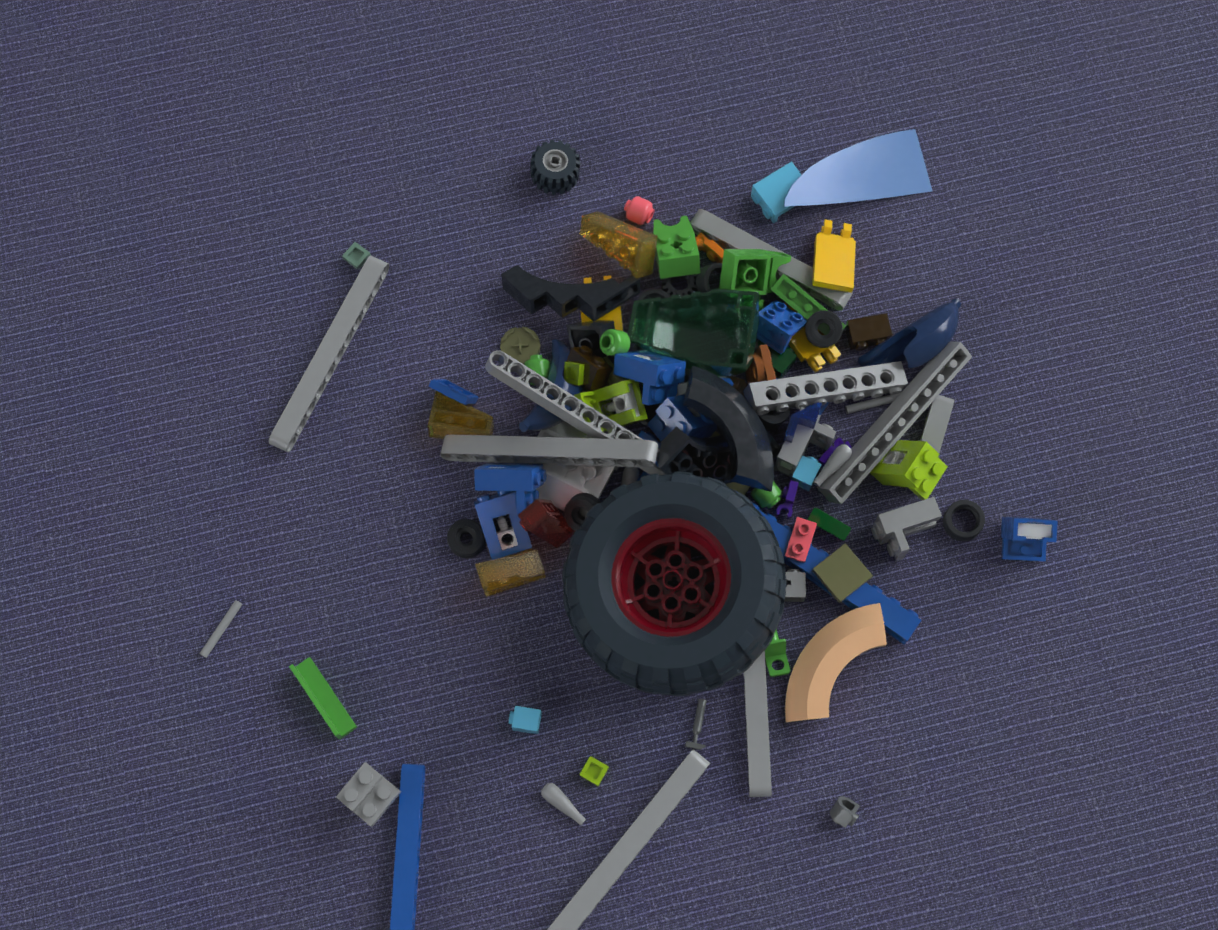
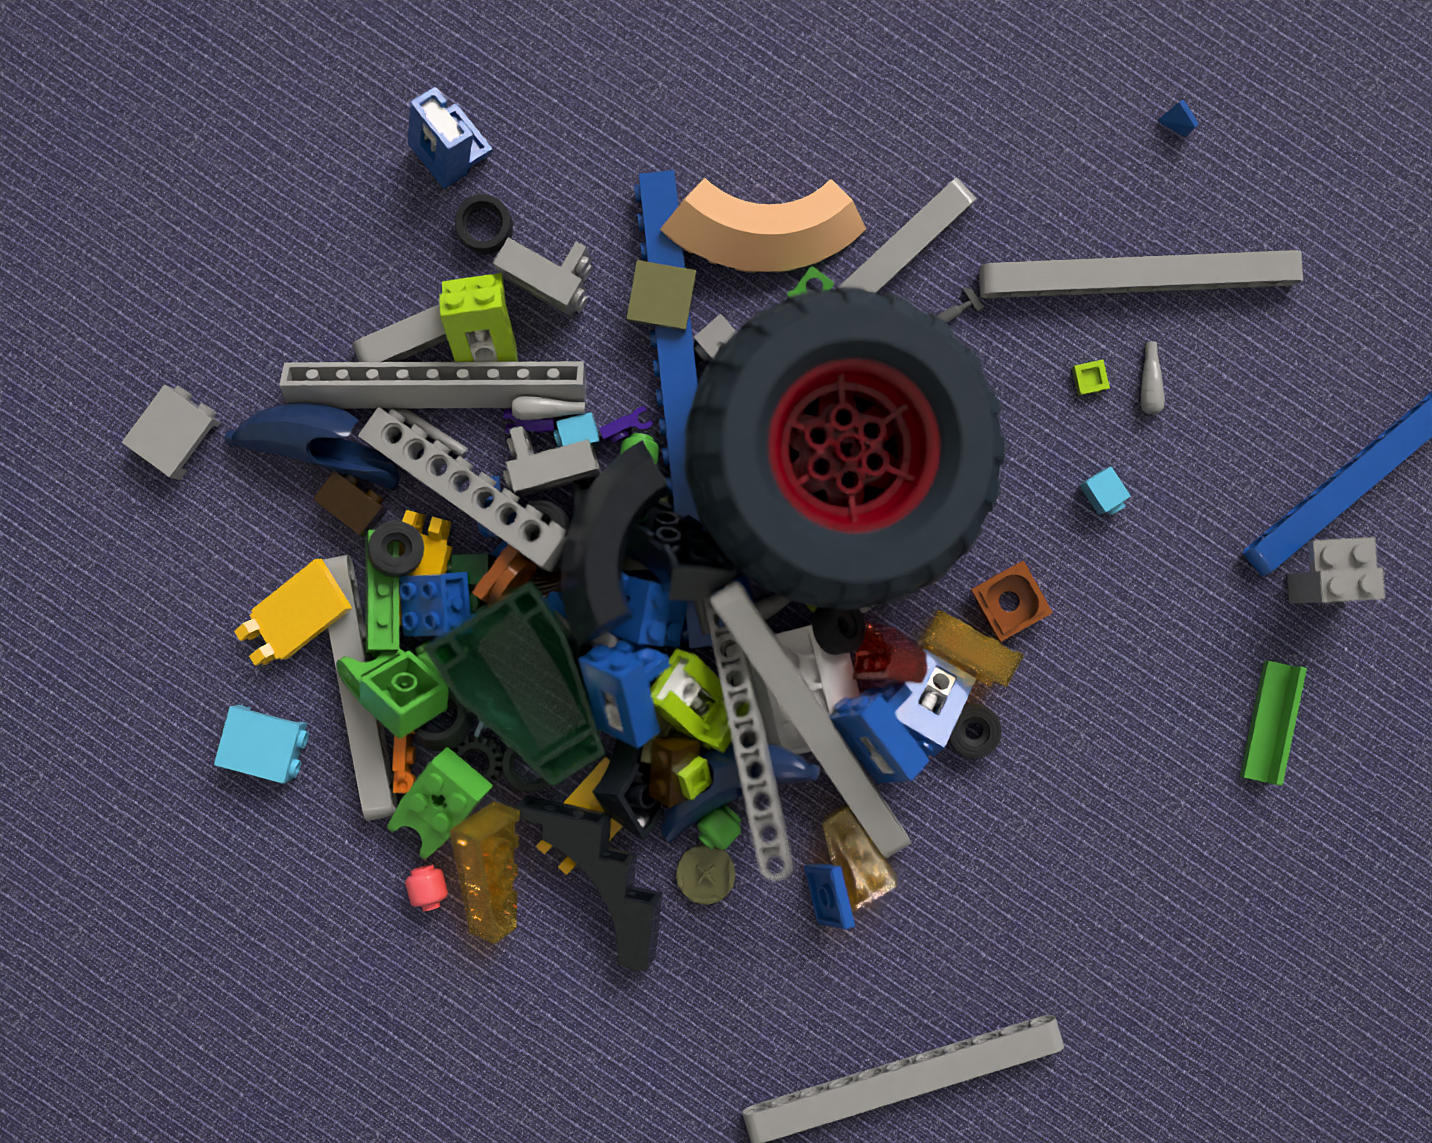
camera: 130 degrees left, 15 degrees up
light grey bar [199,600,243,658] -> none
black wheel [530,140,580,195] -> none
bright green head [600,329,630,356] -> none
medium blue sticker [784,129,932,207] -> none
clear blue slope [784,402,822,443] -> none
coral bracket [785,517,817,563] -> none
green slope [808,507,851,541] -> none
dark grey plate [830,796,860,828] -> none
none -> light grey panel [122,384,221,480]
none -> dark orange piece [970,560,1053,642]

